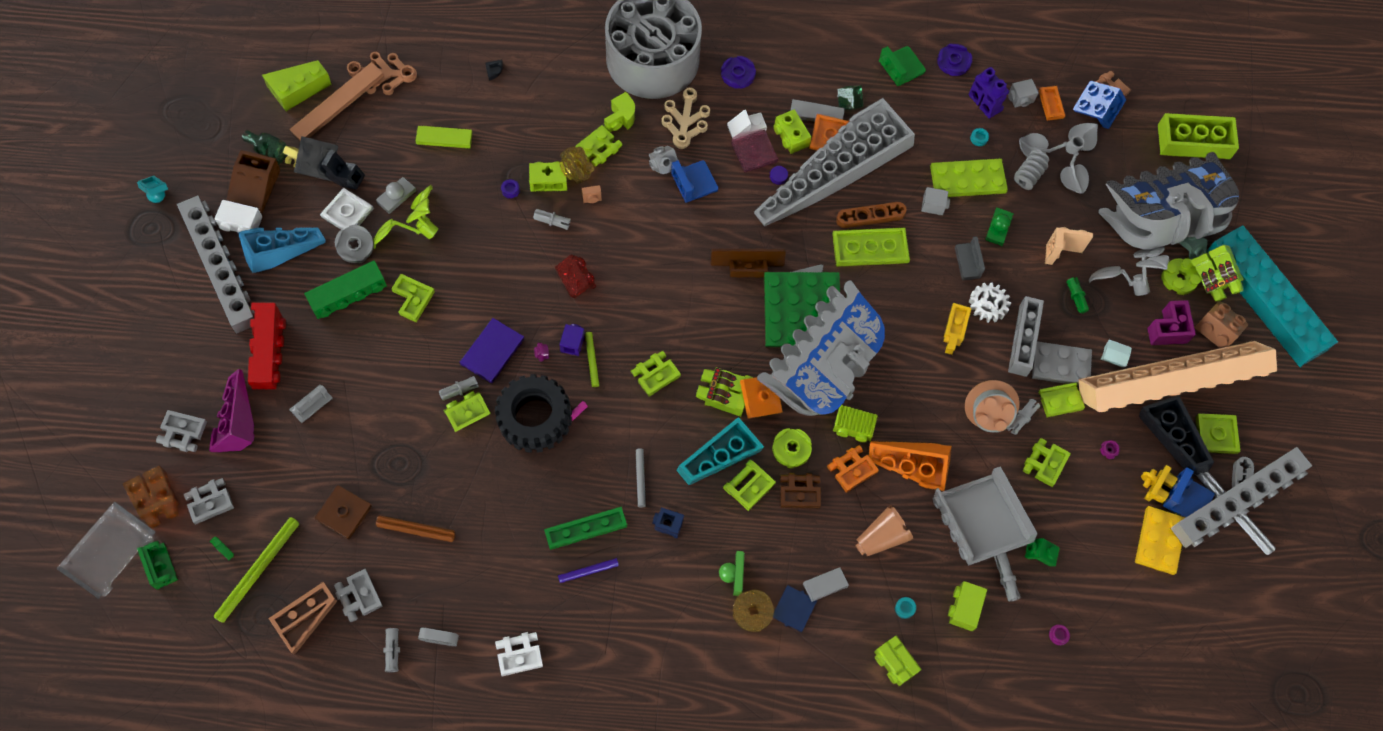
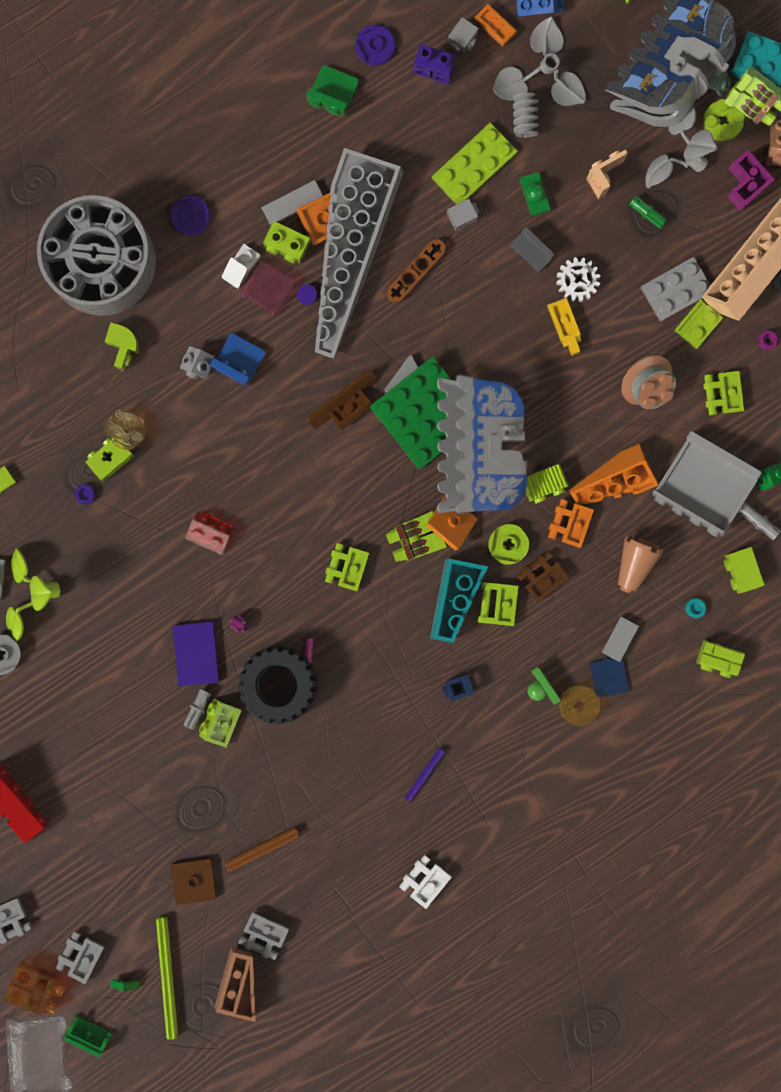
camera: 30 degrees left, 20 degrees up
magenta wedge [209,369,255,452] -> none
light grey hinge [289,385,332,423] -> none
green brick [304,260,387,319] -> none
light grey pin [383,628,400,672] -> none
lime plate [392,274,435,323] -> none
light grey beam [418,628,459,646] -> none
light grey axle [533,209,571,230] -> none
green plate [544,507,627,550] -> none
dark purple brick [559,324,585,356] -> none
lime plate [575,125,623,167] -> none
nougat plate [582,185,602,203] -> none
lime bar [585,332,599,387] -> none
light grey bar [636,449,646,508] -> none
tan plant [662,88,710,149] -> none
lime tile [832,228,910,267] -> none
clear green panel [837,85,863,110] -> none
teal tile [970,128,989,146] -> none
light grey pin [1007,399,1040,435] -> none
light grey brick [1008,296,1044,377] -> none
light aqua piece [1101,340,1132,368] -> none

